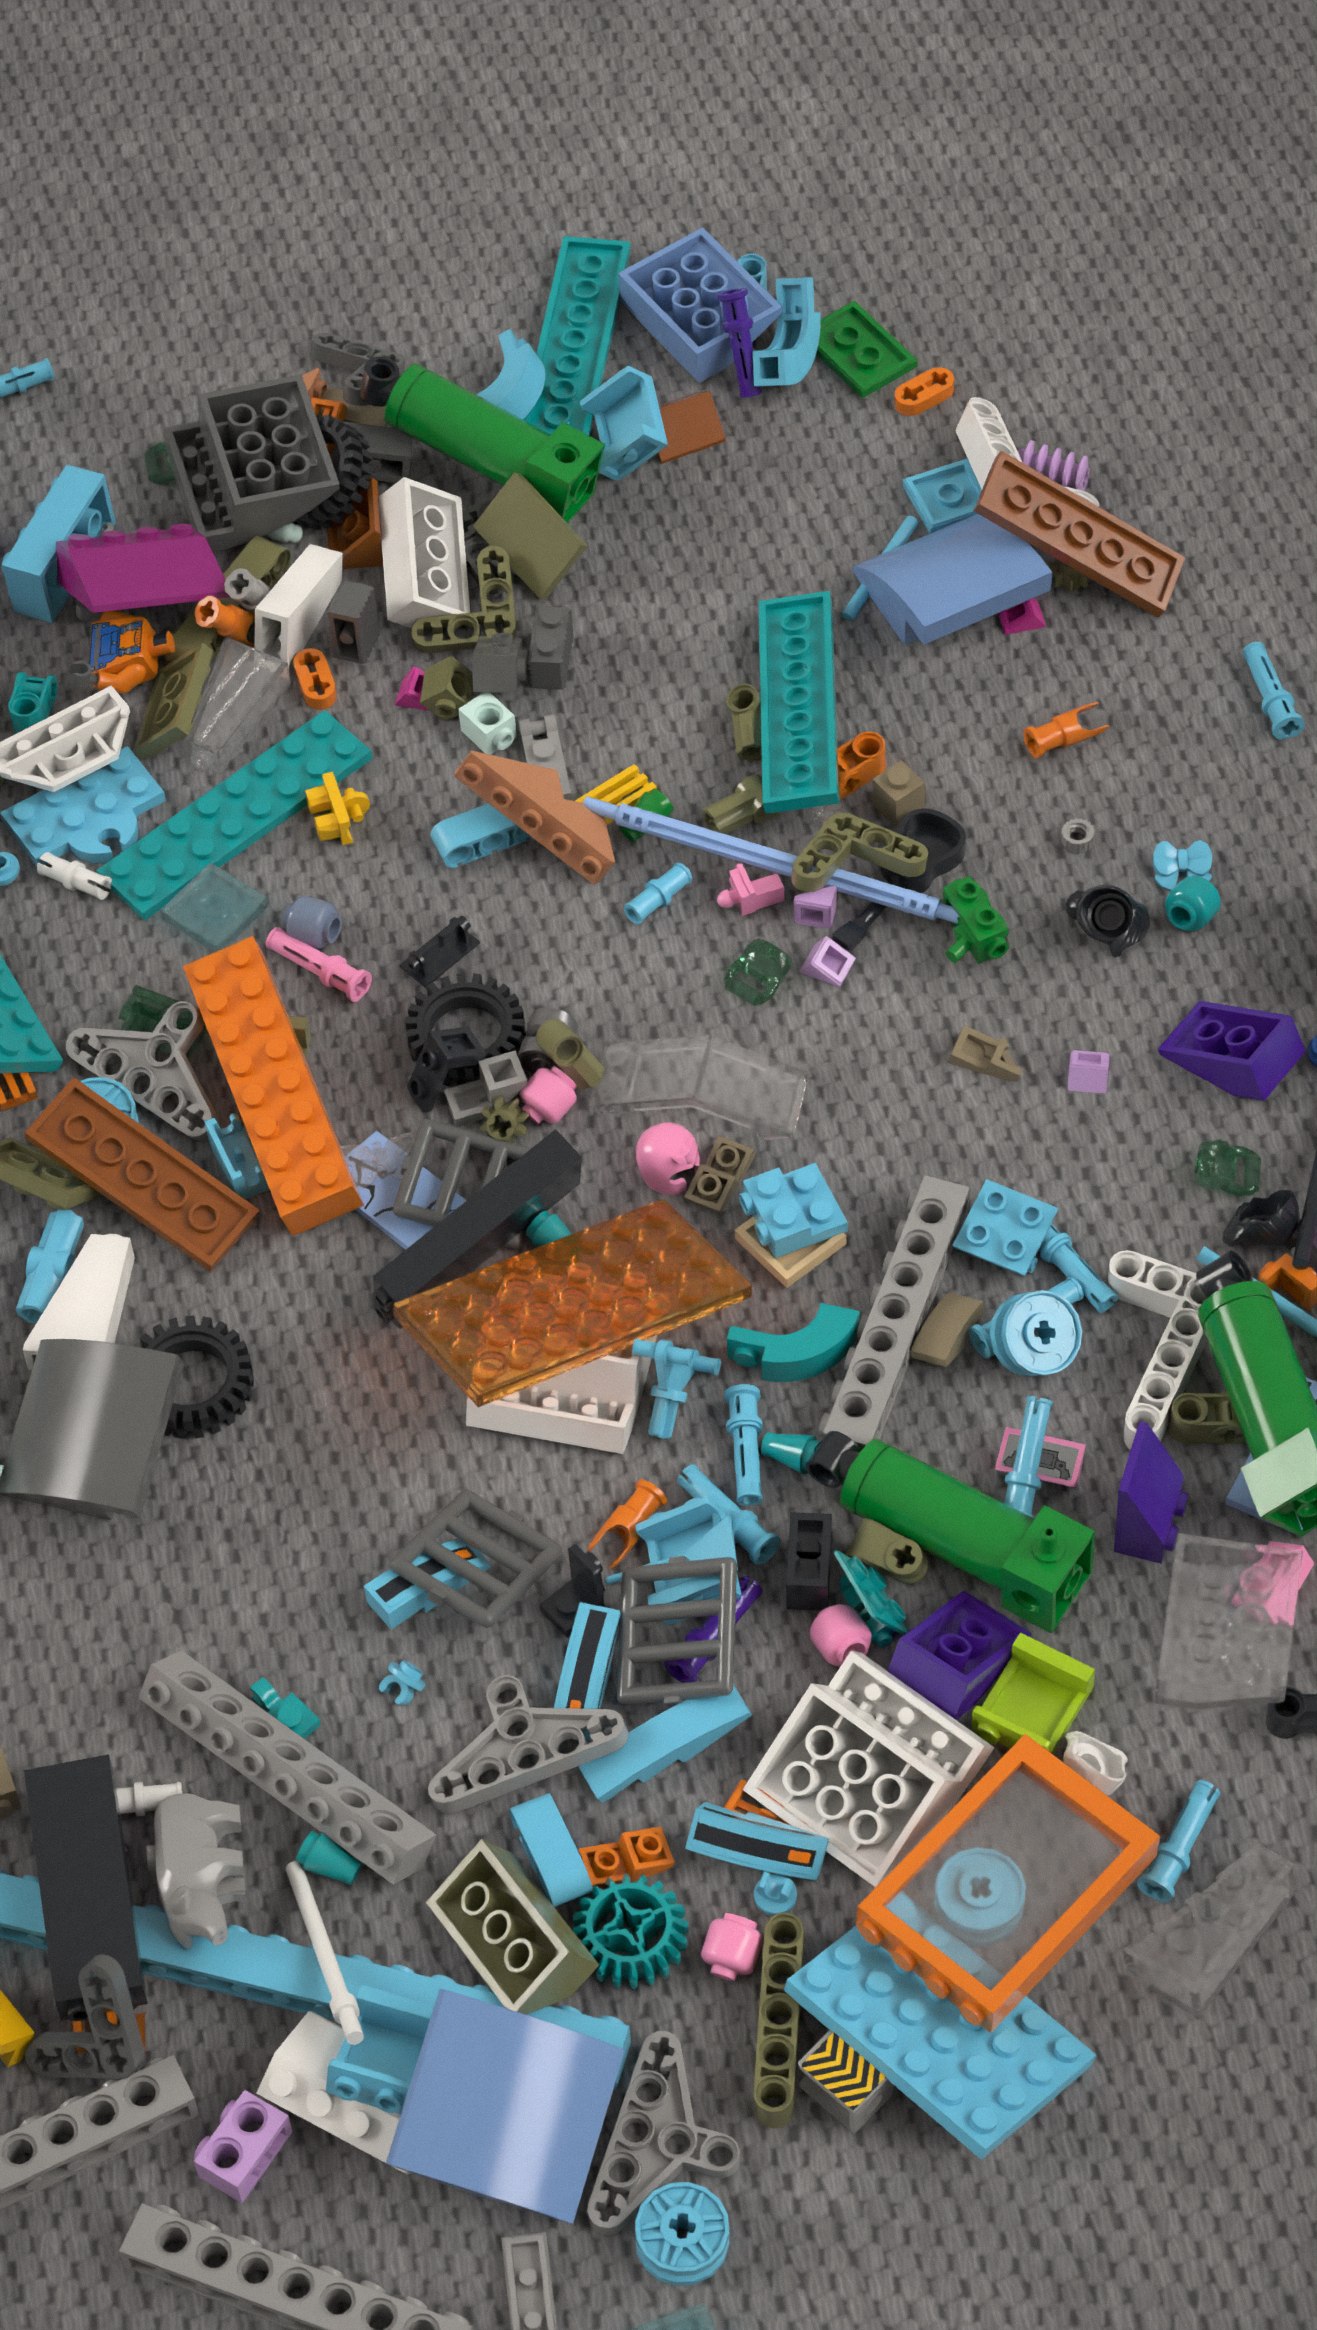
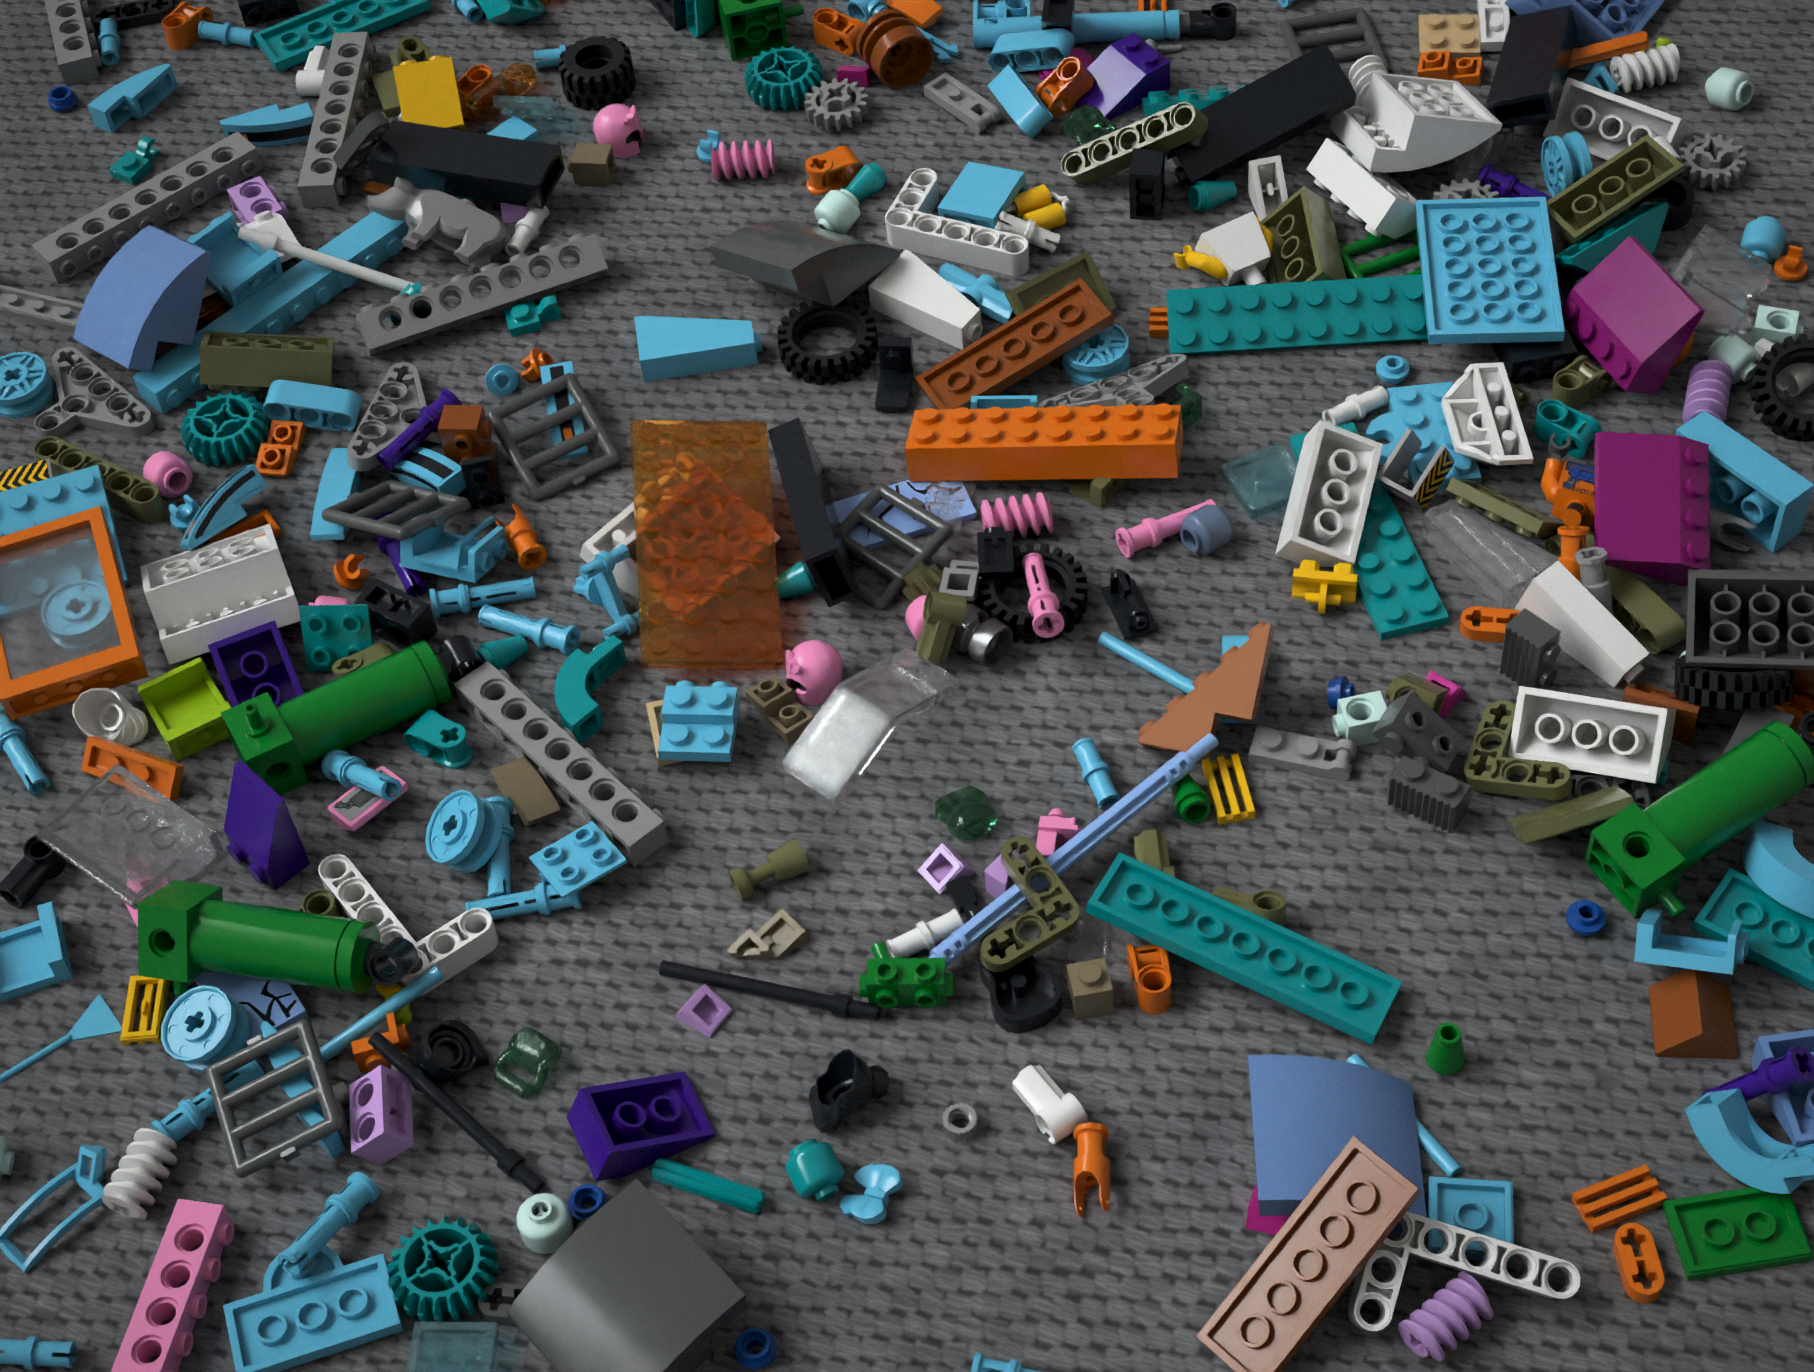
camera: 120 degrees right, 5 degrees down
none -> orange plate [81,736,184,801]
none -> medium azure slope [220,102,314,147]
none -> orange plate [333,554,370,591]
none -> dark purple pin [376,388,462,471]
none -> teal piece [403,710,473,769]
none -> dark orange brick [438,405,498,466]
none -> orange plate [521,348,554,382]
none -> medium azure slope [634,316,763,382]
none -> teal axle [651,1158,766,1213]
none -> black bar [659,960,882,1021]
none -> olive piece [728,838,811,901]
none -> black bracket [875,337,915,412]
none -> white pin [886,908,964,958]
none -> bright pink piece [981,492,1054,538]
none -> white piece [1012,1065,1088,1144]
none -> bright pink pin [1021,552,1064,638]
none -> medium azure bar [1098,631,1195,694]
none -> white slope [1275,420,1383,567]
none -> blue plate [1327,676,1355,709]
none -> light grey piece [1376,428,1455,511]
none -> green cone [1425,1023,1466,1075]
none -> blue plate [1566,900,1606,936]
none -> orange tile [1571,1164,1668,1234]

